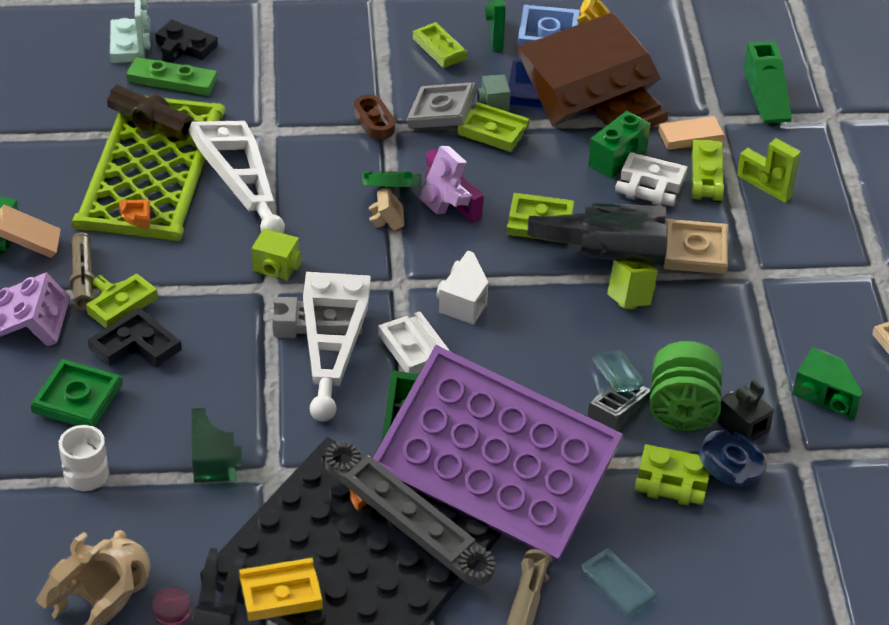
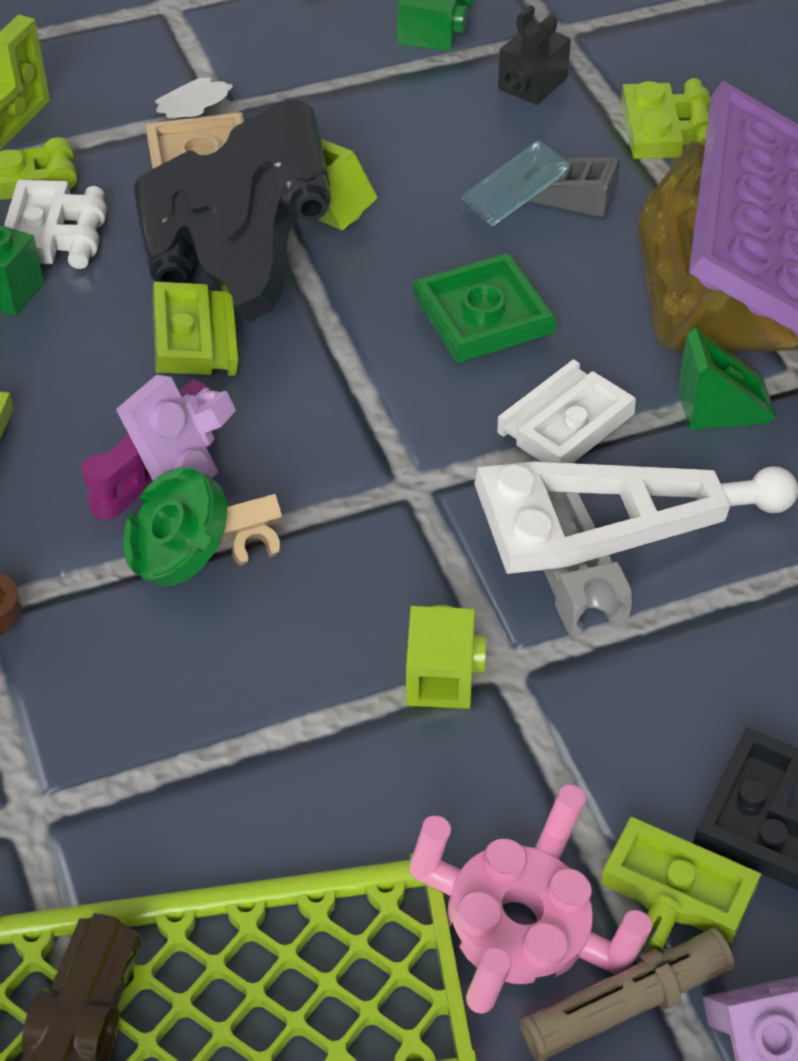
camera: 105 degrees left, 5 degrees up
orange tile [119,200,151,228] -> none
white plate [189,121,285,233] -> none
white slope [436,251,488,325] -> none
bright green wheel [650,341,723,431] -> none
dark blue tile [699,429,766,489] -> none
none -> white sticker [155,78,233,118]
none -> bright pink plate [409,785,652,1014]
none -> green plate [413,253,556,363]

